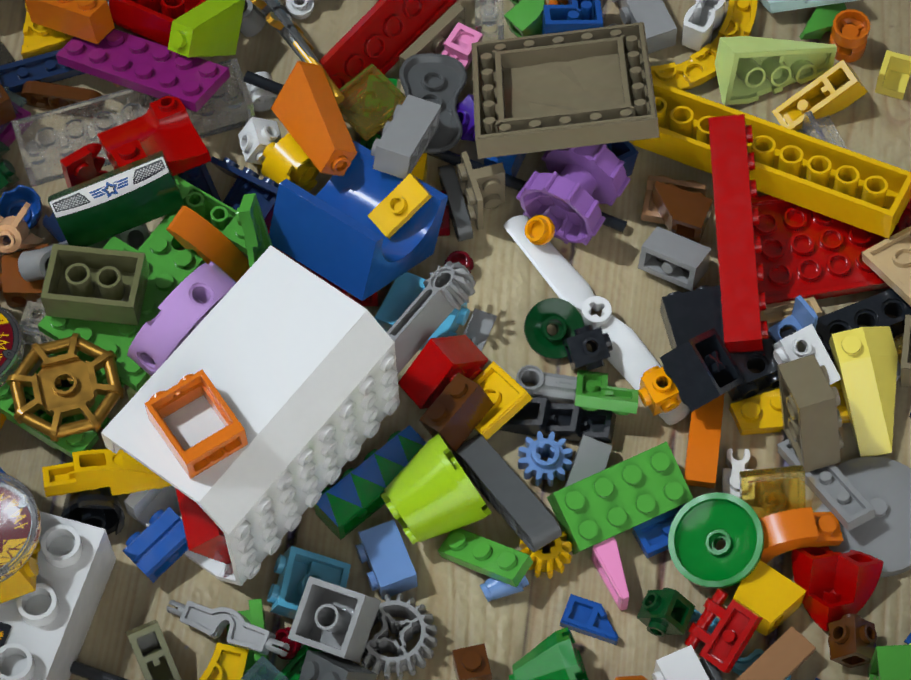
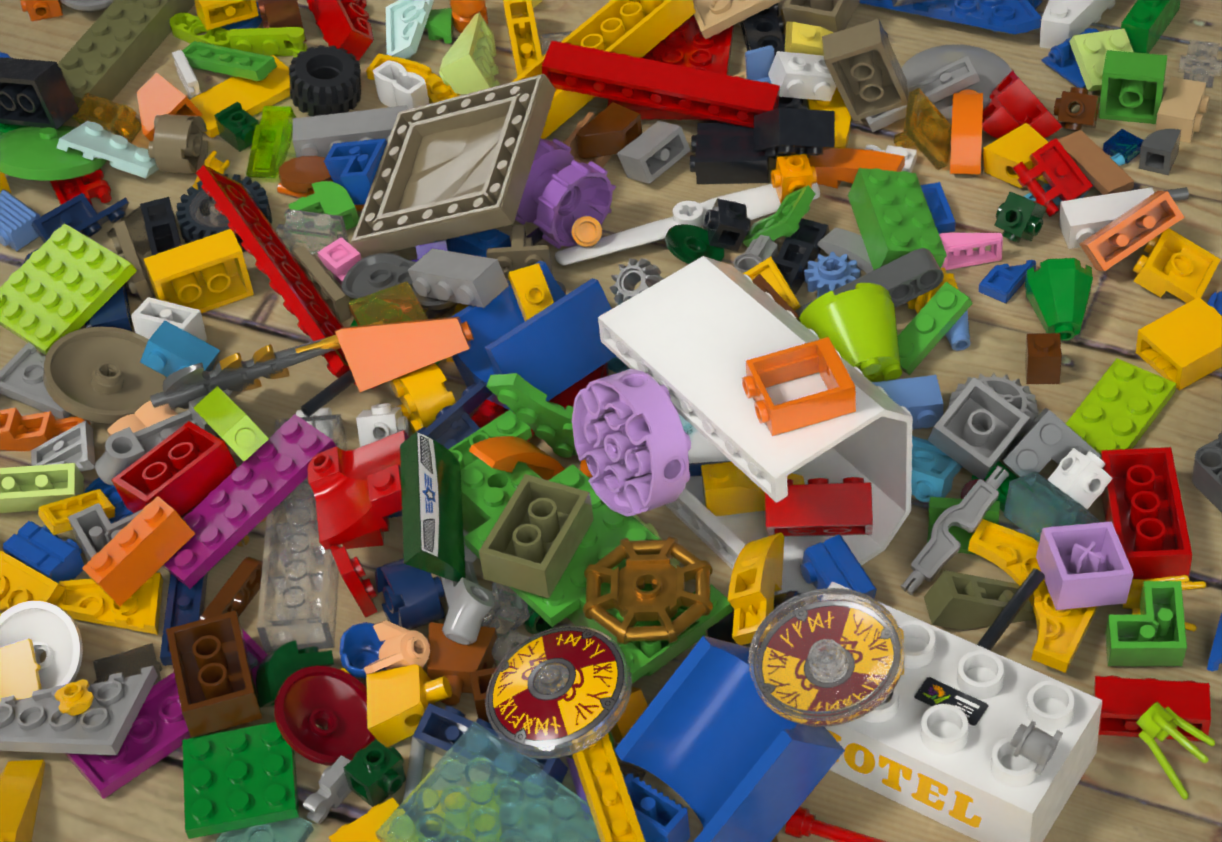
camera: 70 degrees left, 15 degrees down
green dish [668,492,765,589] -> none

